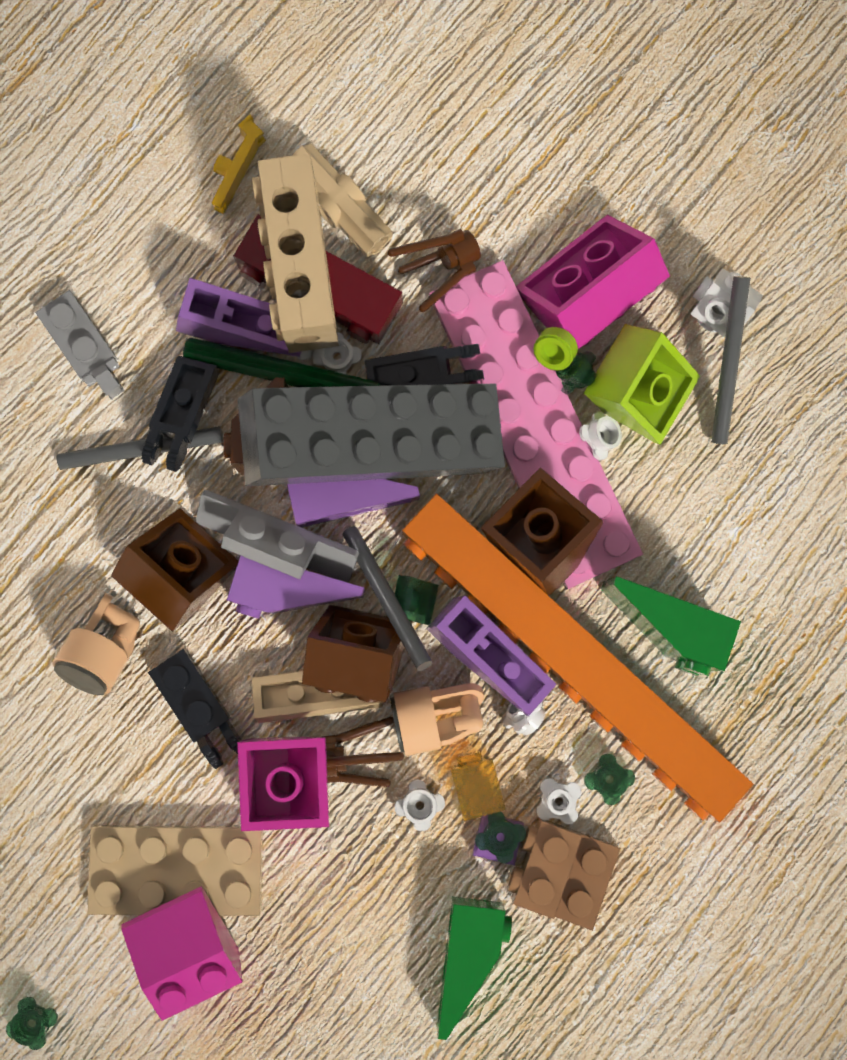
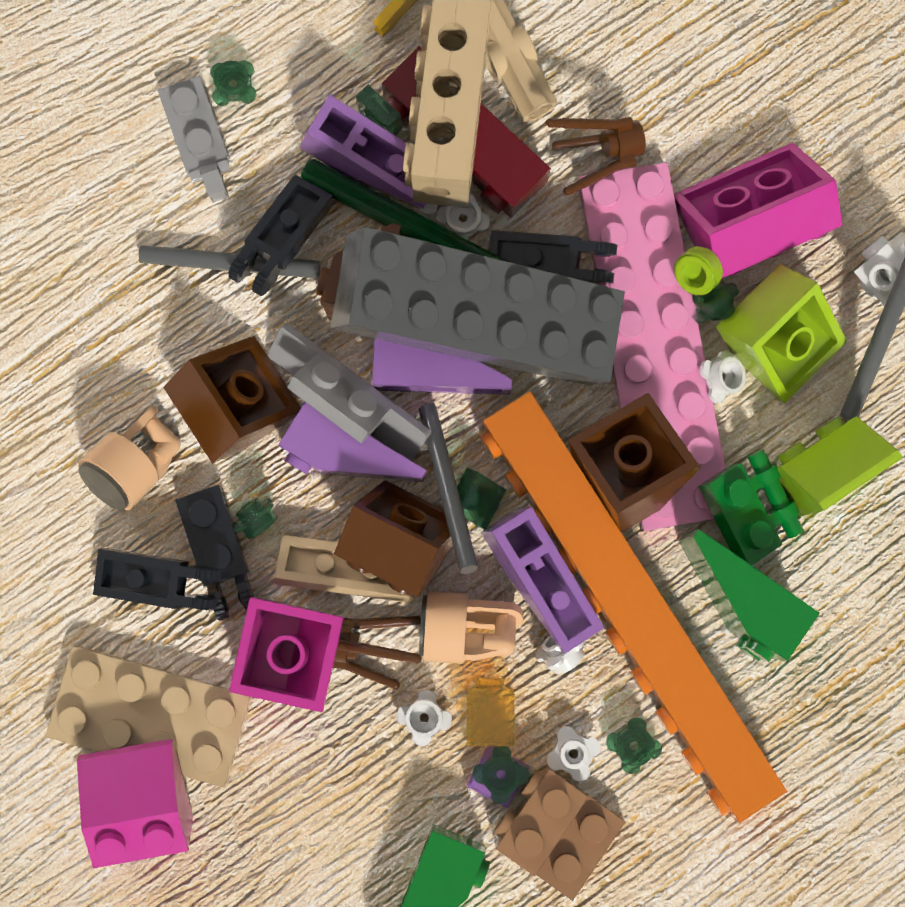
camera: 20 degrees right, 0 degrees up
none -> black hinge [93,548,222,610]
none -> clear green plate [210,60,257,107]
none -> clear green plate [233,497,278,539]
none -> clear green plate [356,84,402,136]
none -> green plate [698,449,804,565]
none -> lime slope [777,416,903,517]

